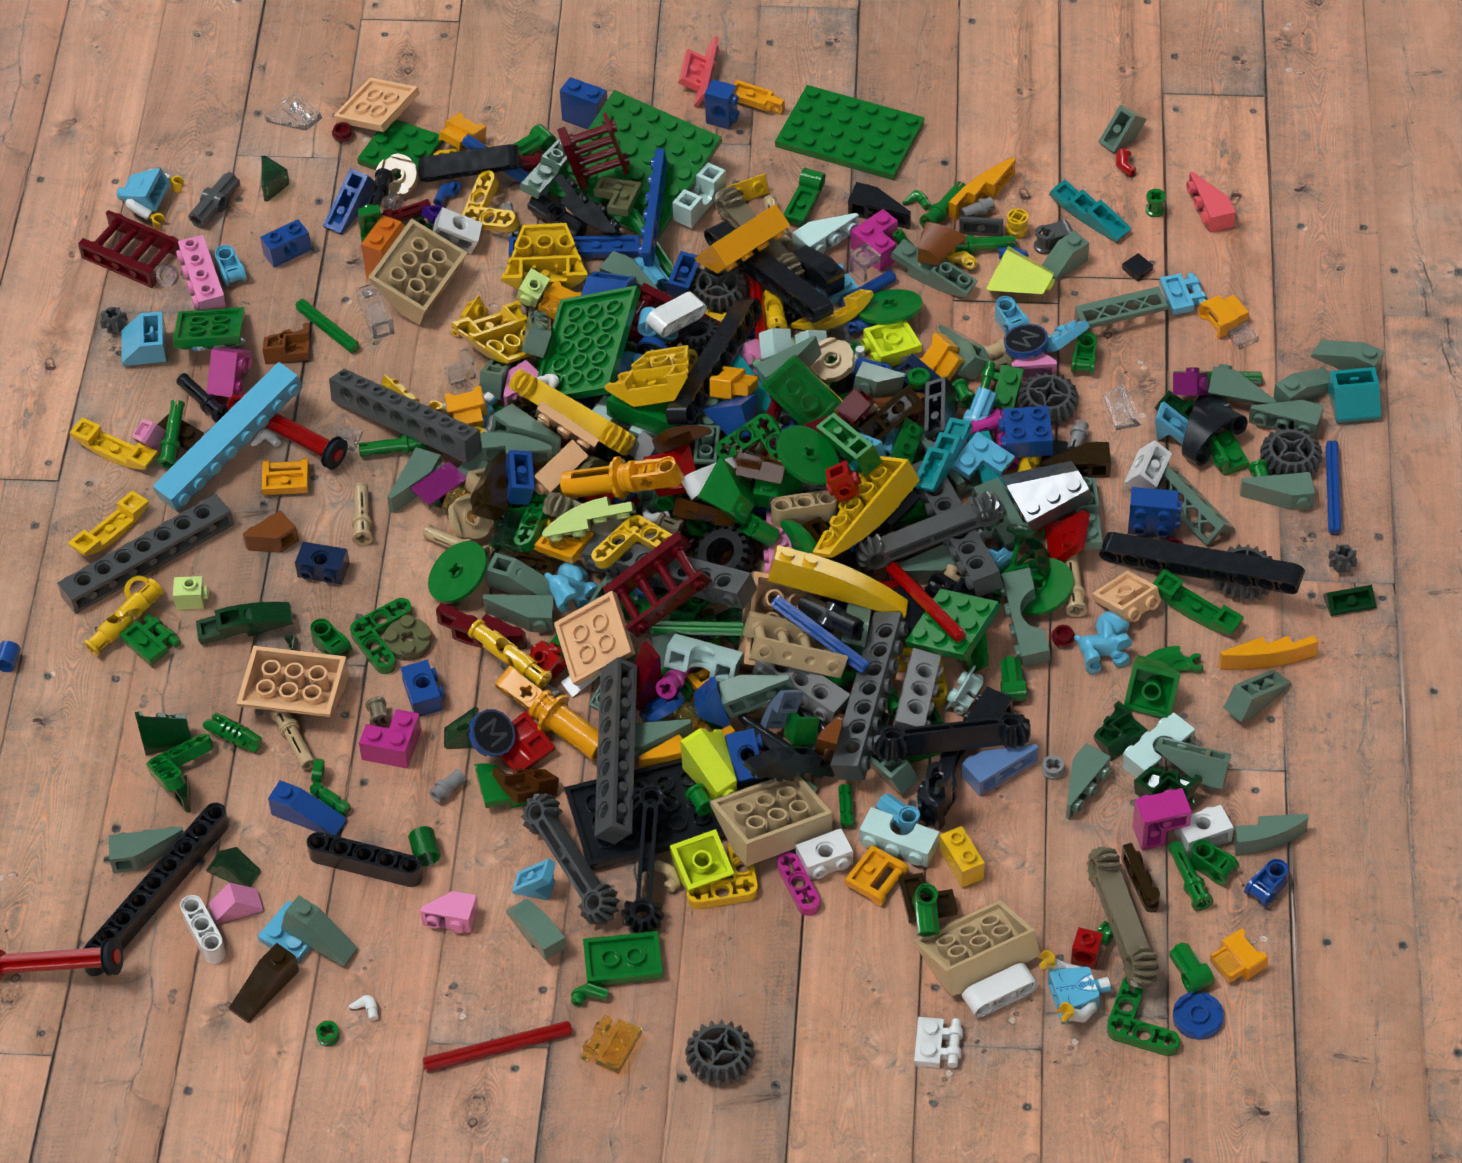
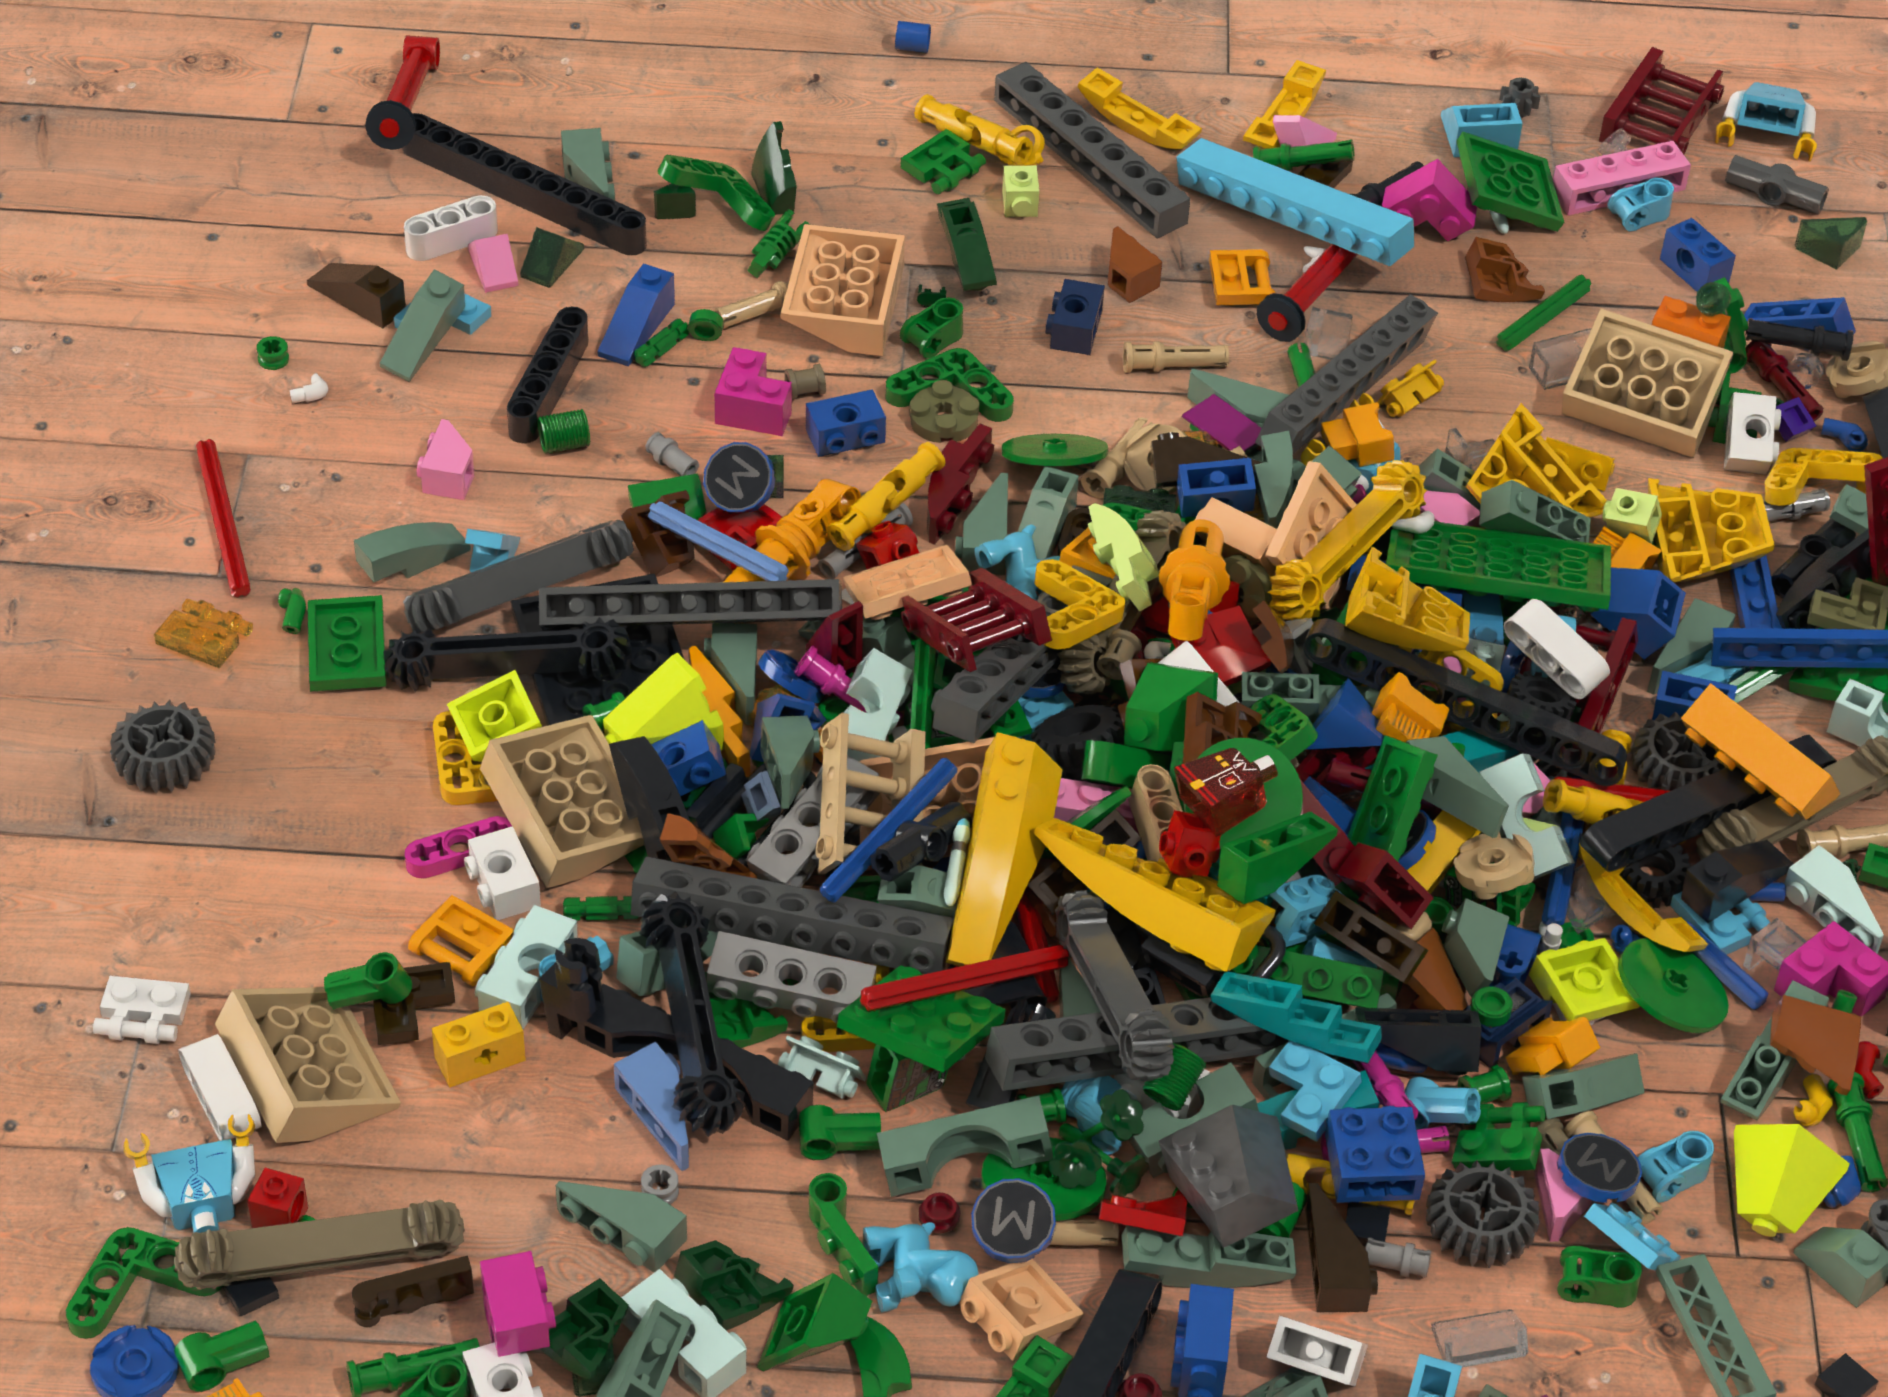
camera: 85 degrees right, 5 degrees down
none -> medium blue axle [648,502,789,581]
none -> green plate [809,1173,878,1296]
none -> light aqua piece [944,818,970,906]
none -> black tile [971,1178,1056,1263]
none -> clear red torso [1174,748,1278,837]
none -> clear green plate [1696,282,1731,316]

